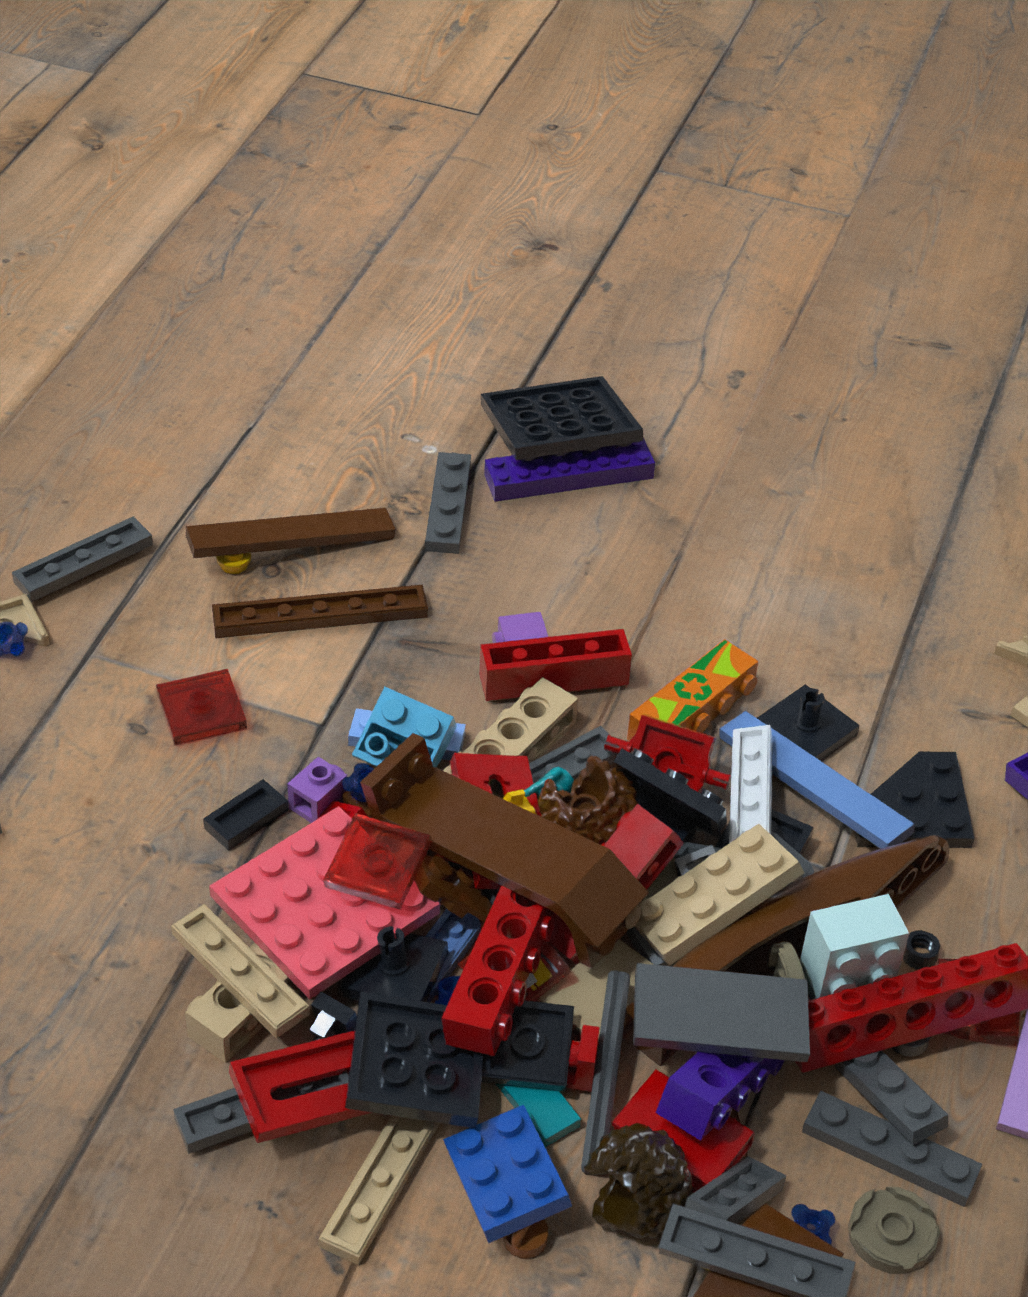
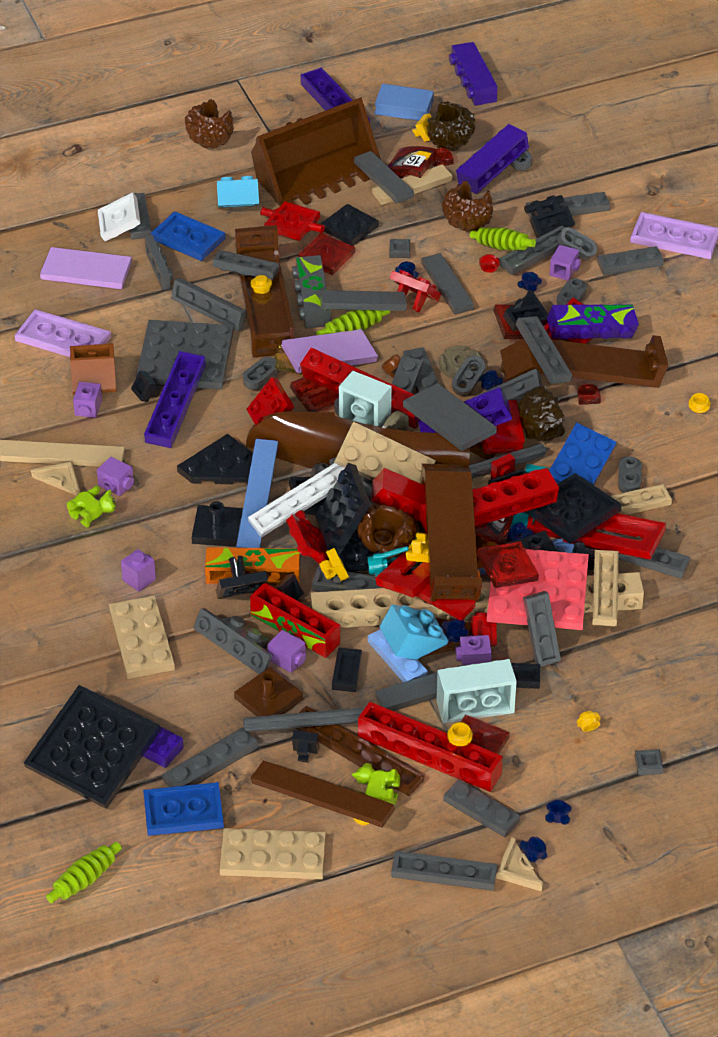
camera: 130 degrees left, 0 degrees up
none -> lime piece [46,842,122,903]
none -> lime animal [67,485,116,528]
none -> medium lavender brick [97,457,134,496]
none -> tan plate [108,595,175,679]
none -> medium lavender brick [121,549,156,592]
none -> blue plate [143,782,224,836]
none -> dark grey bracket [194,608,272,674]
none -> black tile [216,556,268,599]
none -> tan plate [219,828,325,879]
none -> reddish brown tile [234,667,303,717]
none -> dark grey axle [243,708,364,732]
none -> red plate [246,377,294,425]
none -> black tile [274,574,304,600]
none -> black tile [292,730,319,763]
none -> yellow tile [319,548,349,581]
none -> black tile [332,648,362,692]
none -> lime animal [352,763,401,804]
none -> red brick [358,701,503,792]
none -> dark grey tile [375,664,466,711]
none -> dark orange tile [381,354,401,378]
none -> light aqua brick [437,659,516,724]
none -> dark grey plate [443,779,520,837]
none -> yellow plate [447,722,473,746]
none -> dark grey plate [452,356,485,396]
none -> dark grey plate [523,591,561,667]
none -> clear blue plate [545,800,571,825]
none -> yellow plate [576,711,601,732]
none -> dark grey plate [618,456,642,493]

